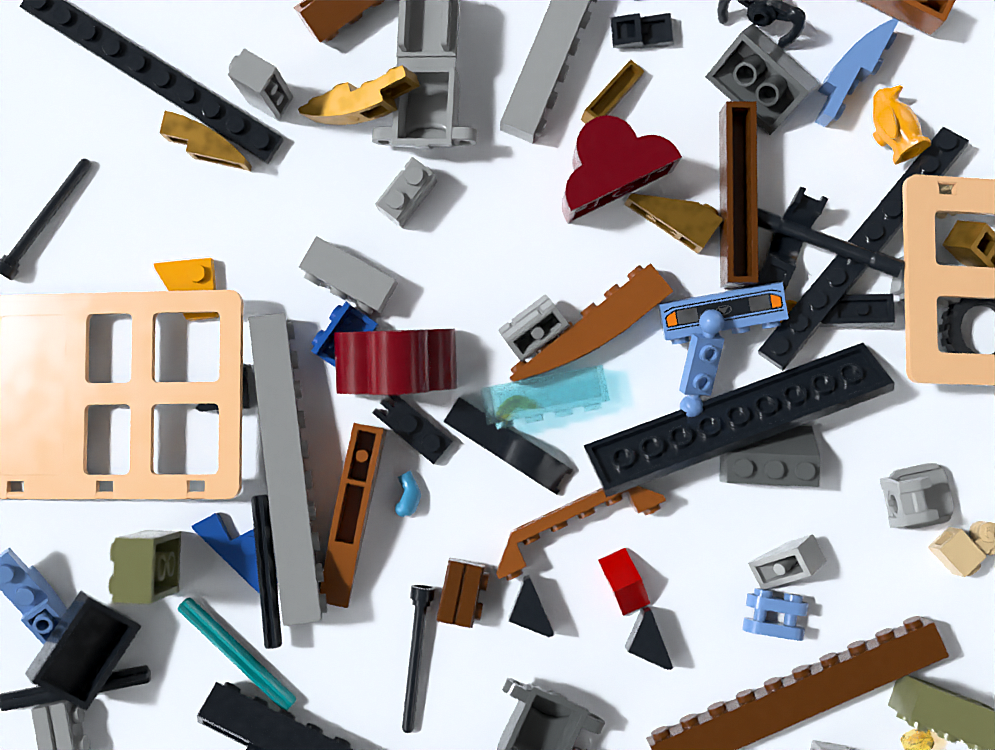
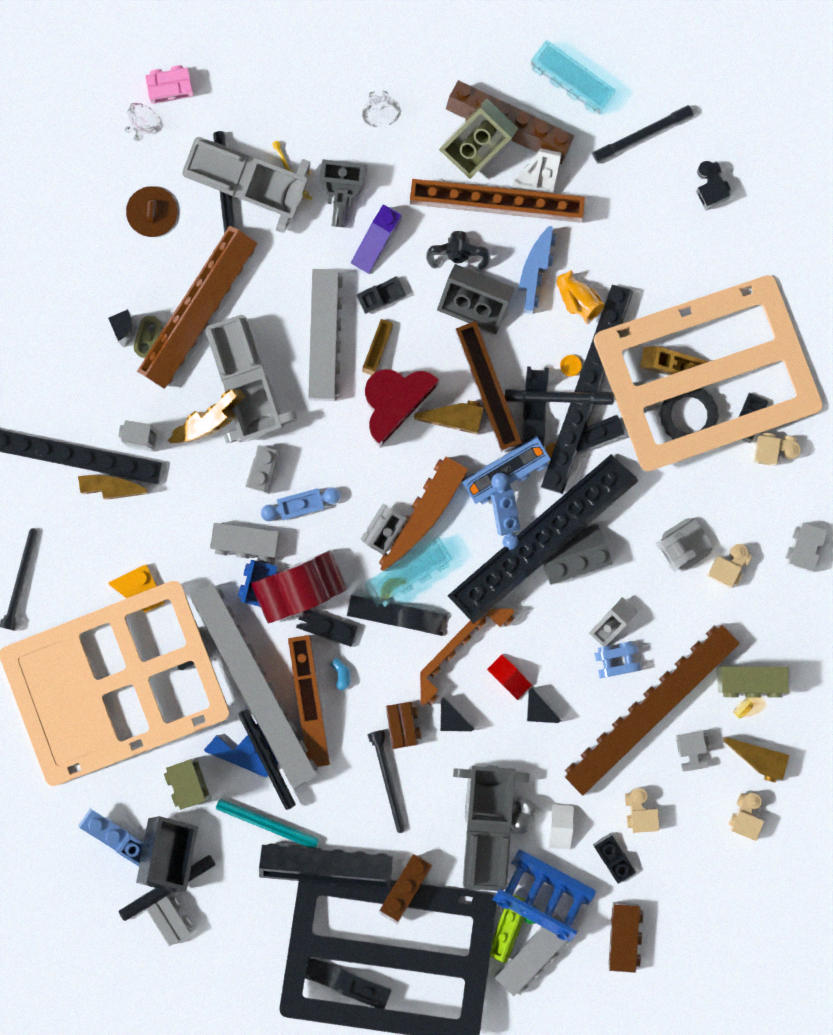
camera: 15 degrees left, 0 degrees up
none -> medium blue plate [261,487,341,522]
none -> light orange piece [560,355,582,377]

